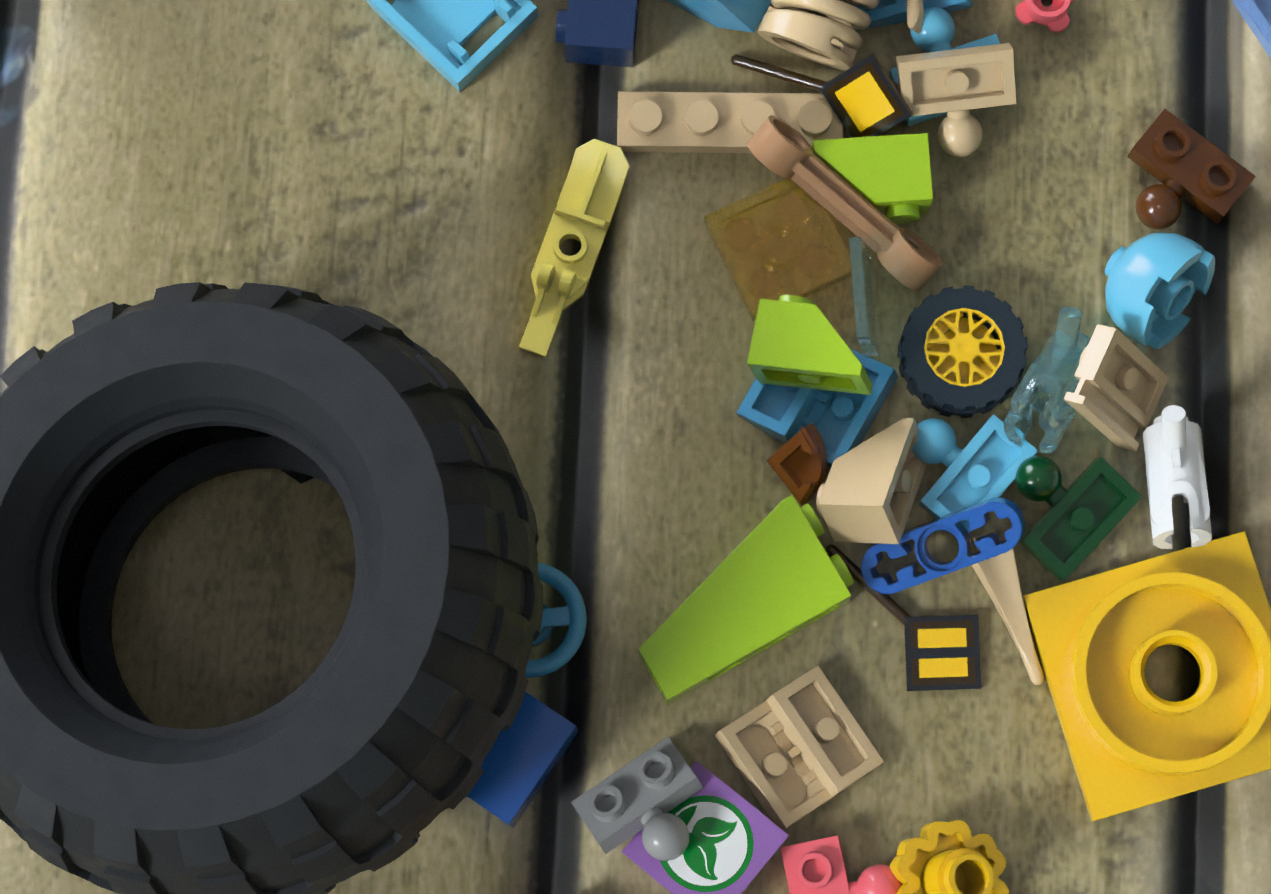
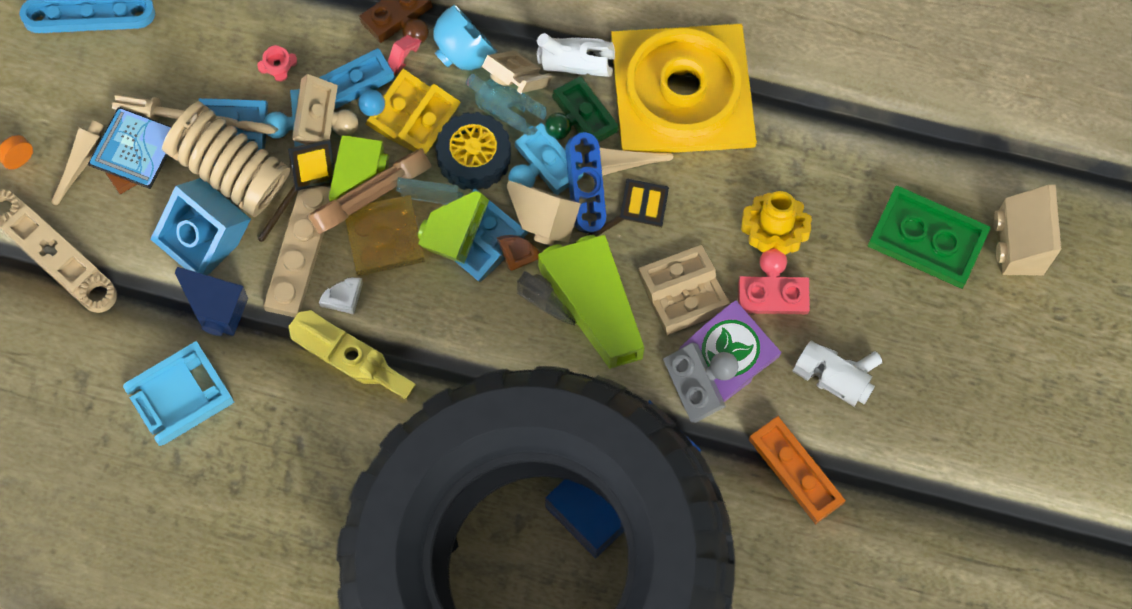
camera: 85 degrees left, 10 degrees down
none -> dark azure plate [319,48,395,116]
none -> white tile [319,278,363,314]
none -> yellow slope [365,69,461,154]
none -> coral tile [387,35,422,75]
none -> clear smoke plate [517,271,577,326]

